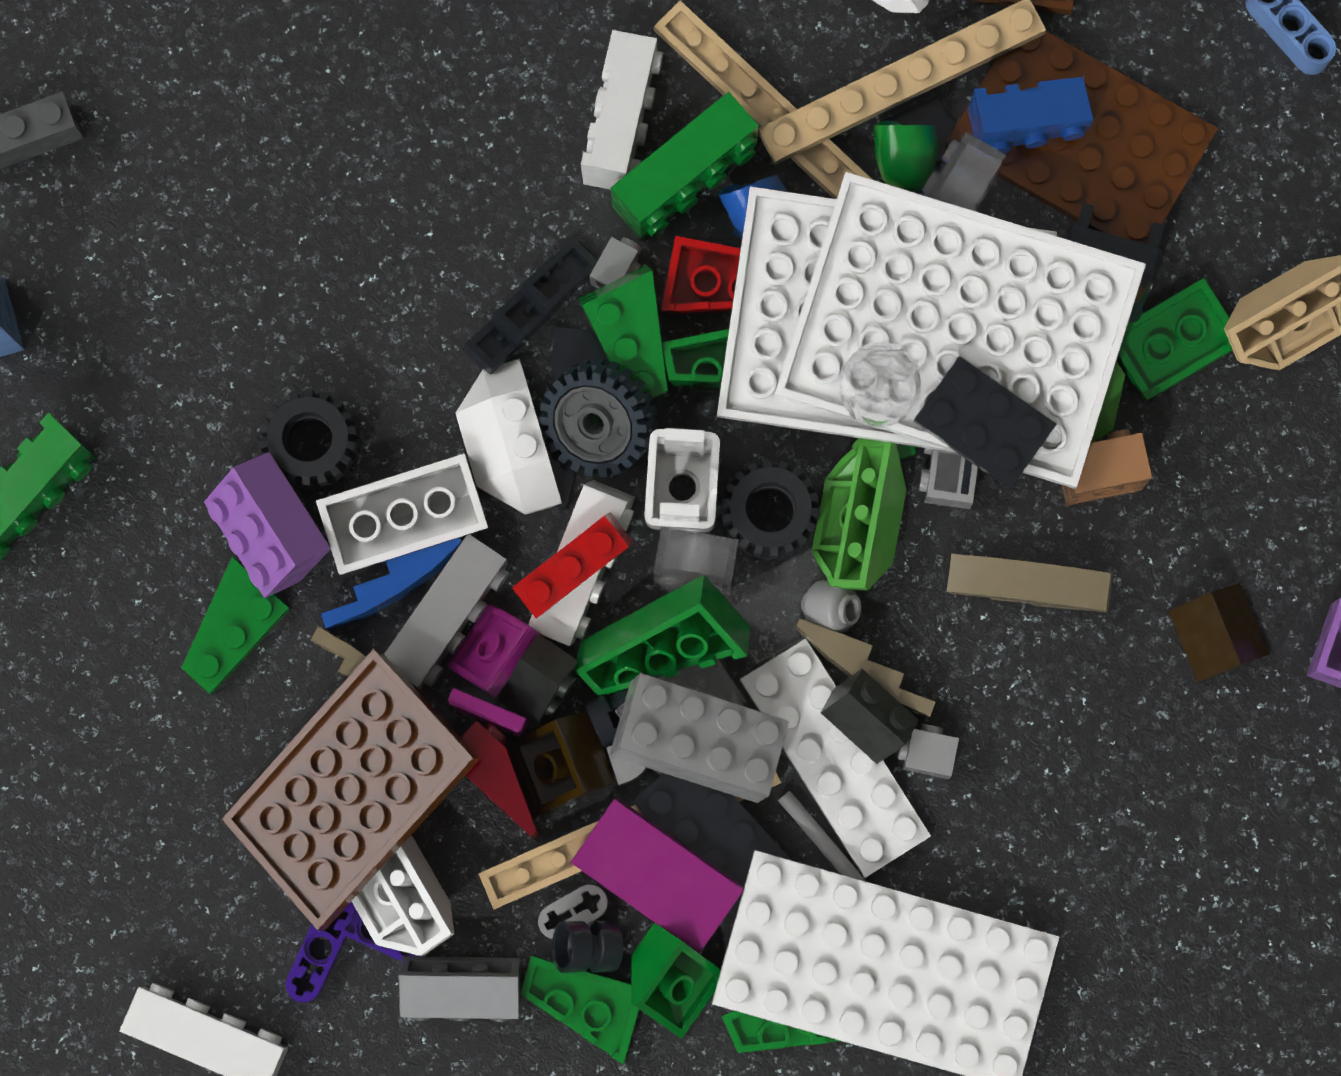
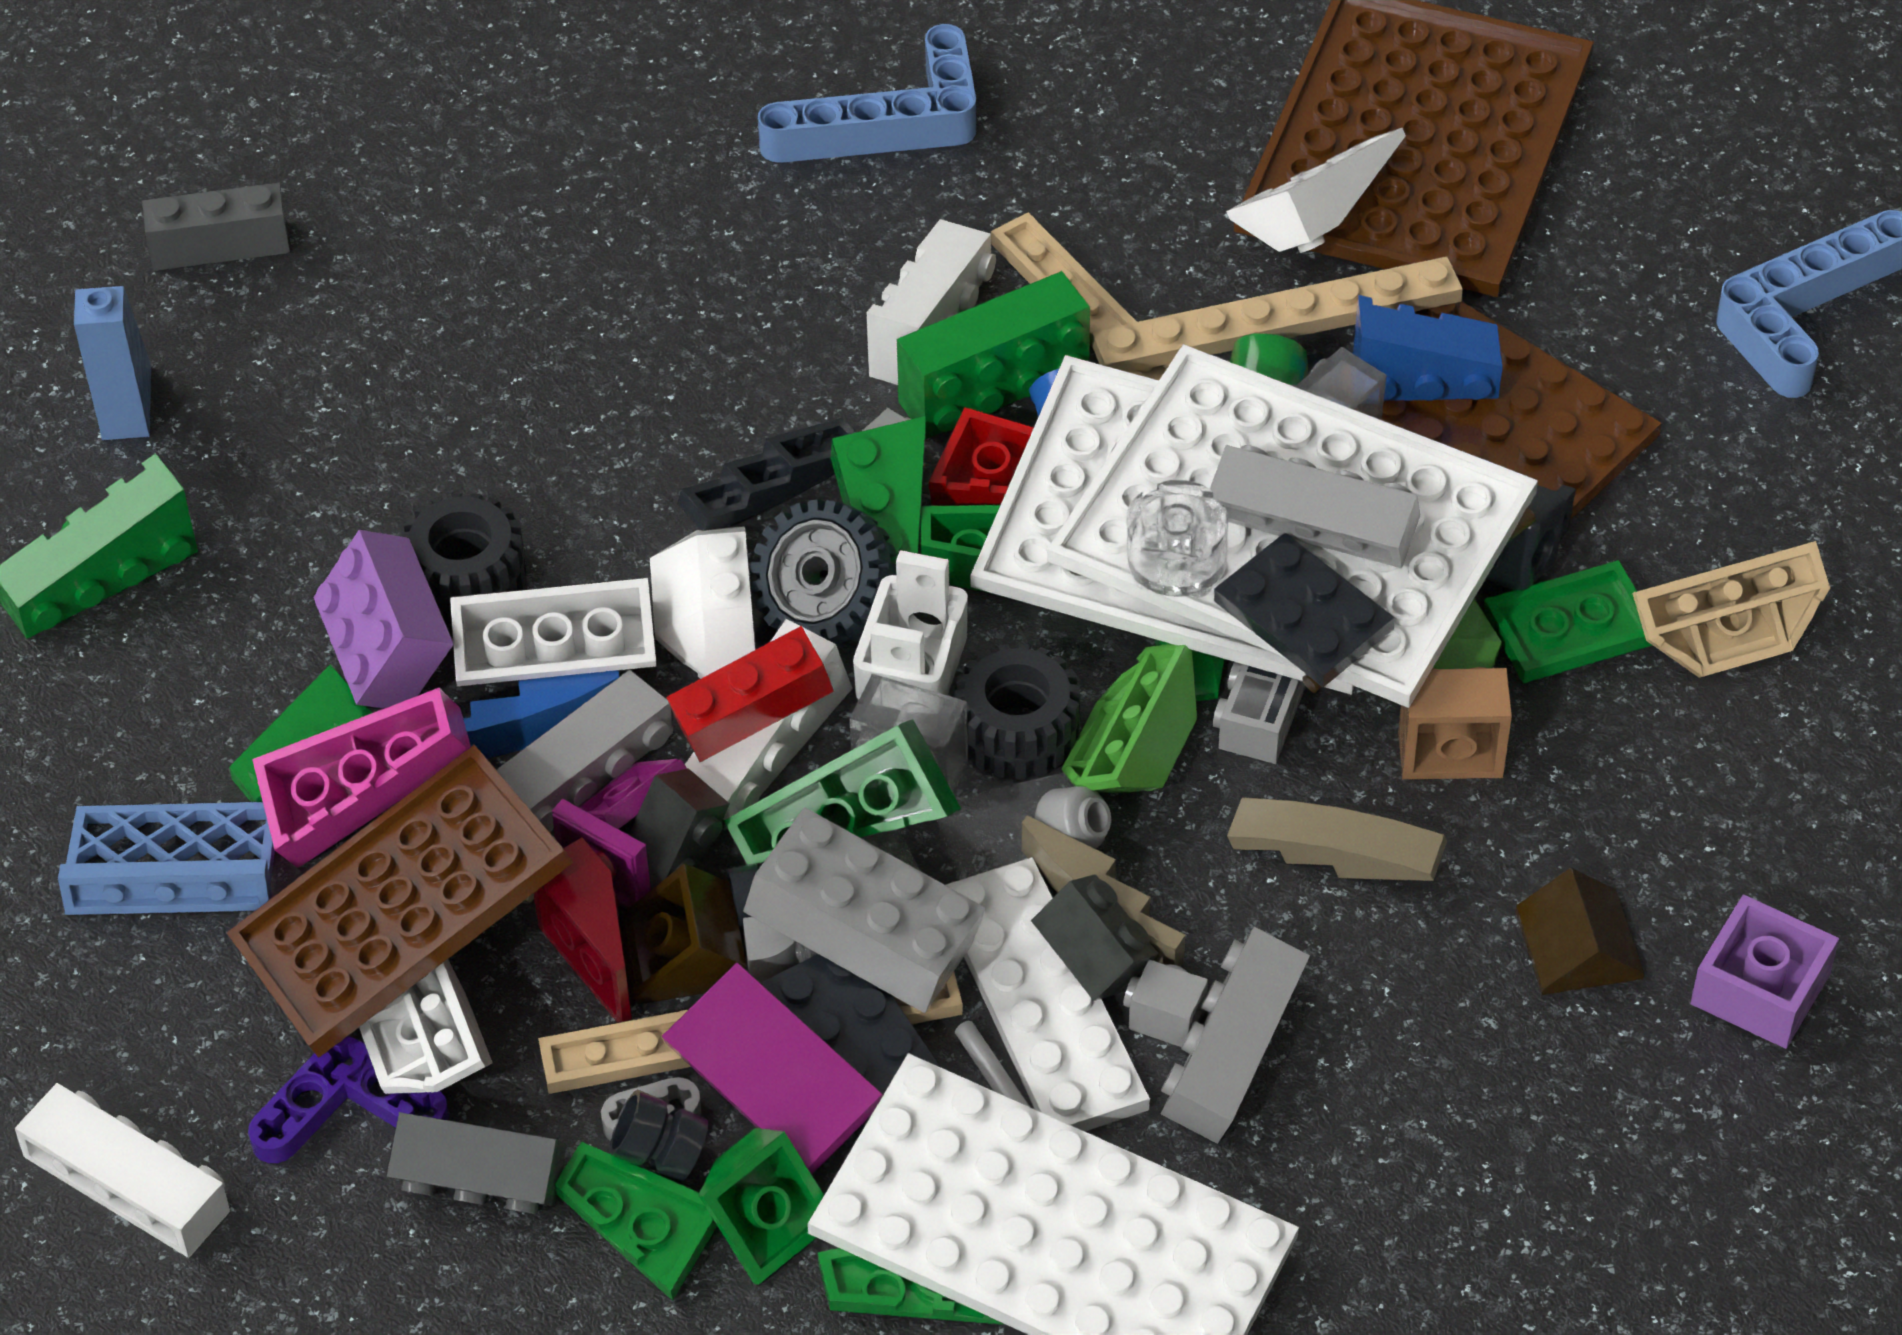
camera: 10 degrees right, 30 degrees down
none -> medium blue fence [58,802,275,915]
none -> dark pink wedge [252,688,471,868]
none -> light grey brick [1161,927,1310,1144]
none -> light grey brick [1207,445,1420,568]

